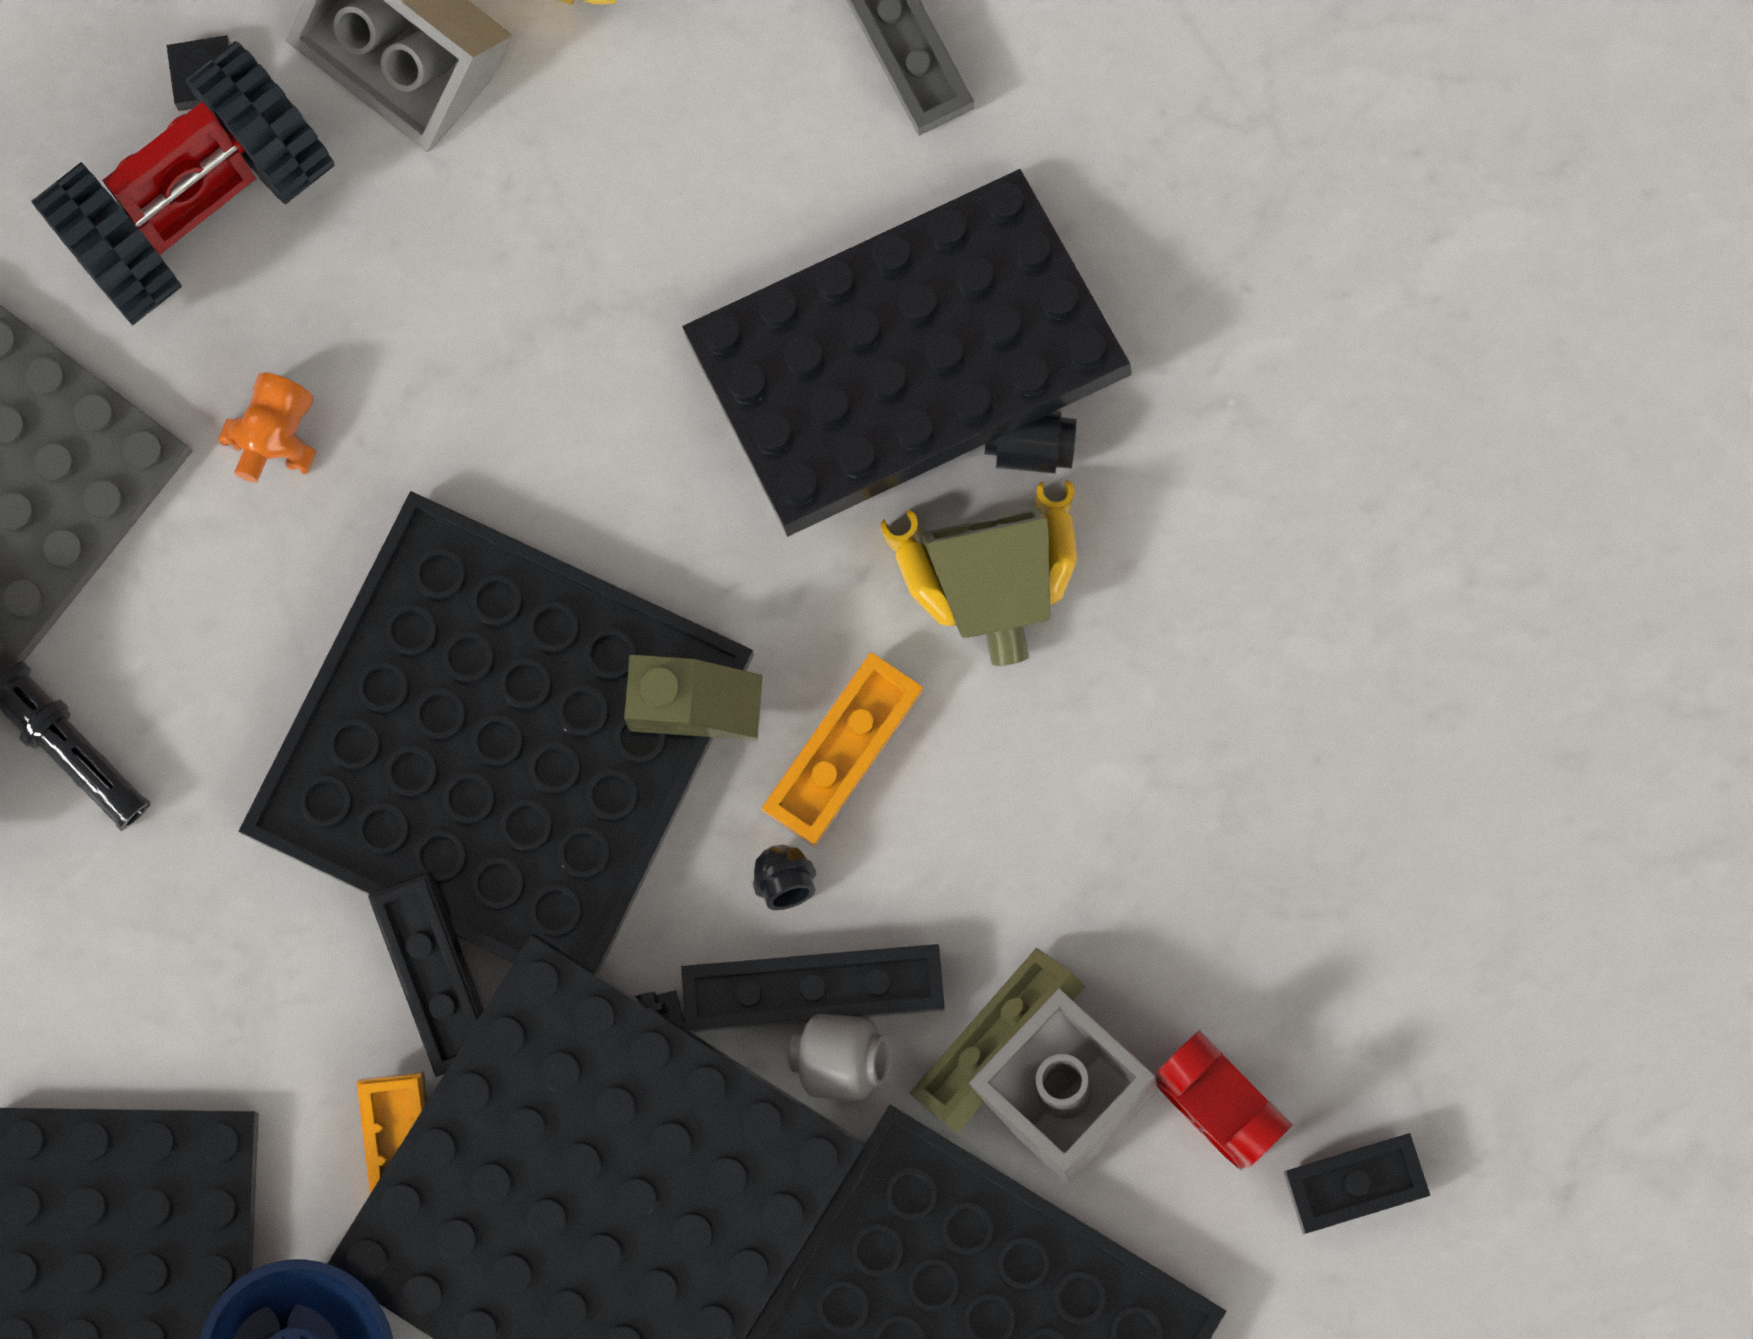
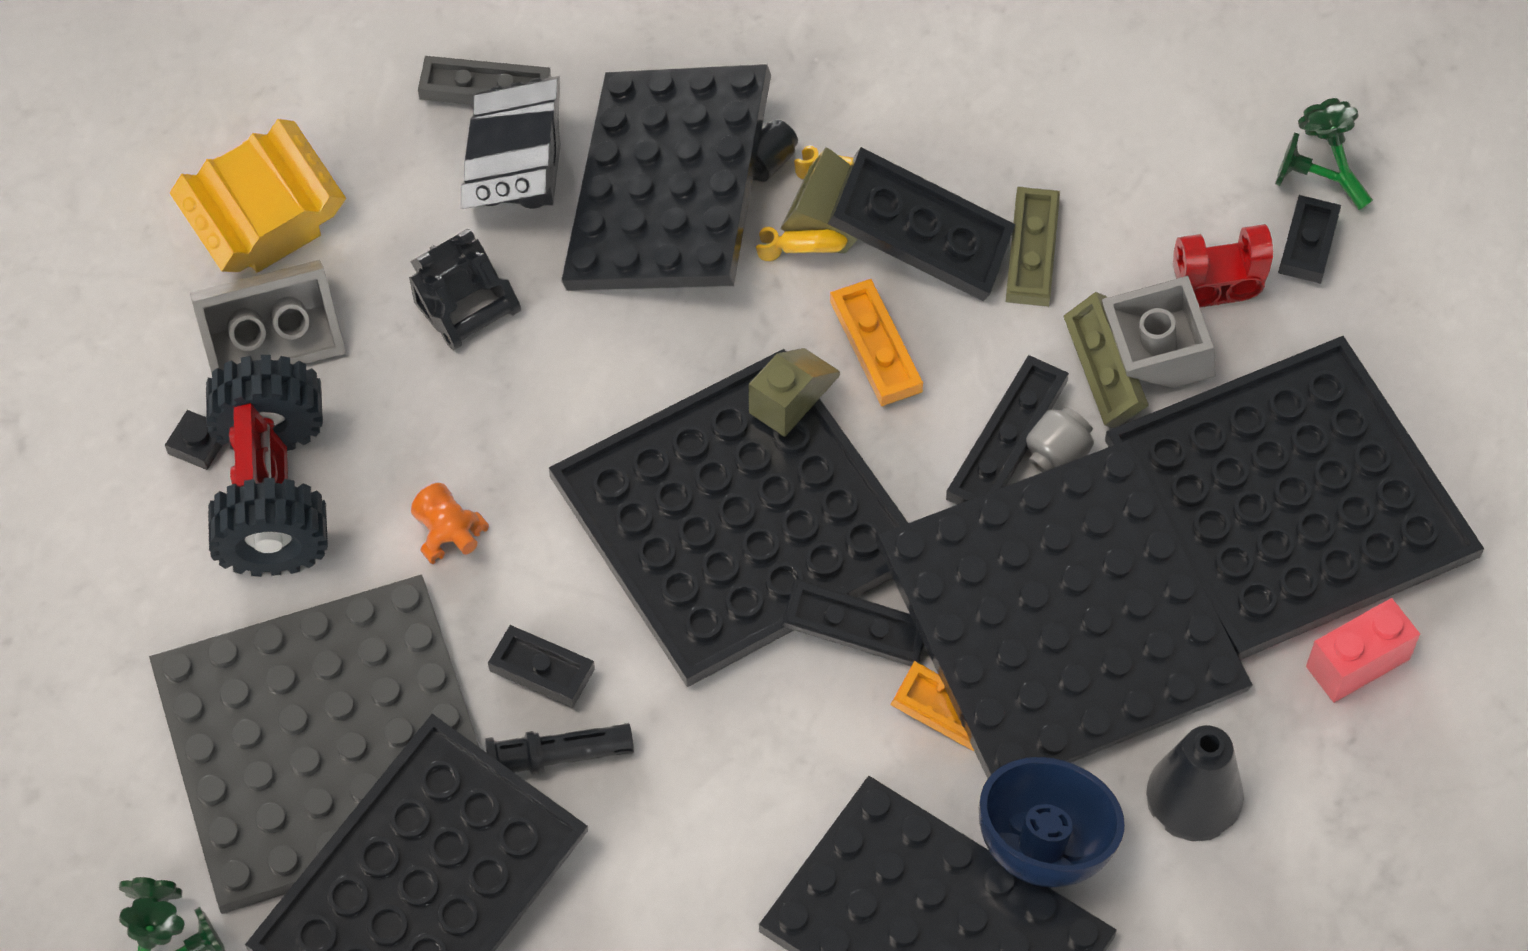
camera: 60 degrees left, 20 degrees down
black plate [752,844,816,910] -> none
none -> black piece [409,229,521,350]
none -> slope [461,76,561,209]
none -> black plate [488,625,595,708]
none -> black plate [827,147,1015,302]
none -> olive tile [1005,187,1060,307]
none -> dark green plant [1275,98,1373,210]

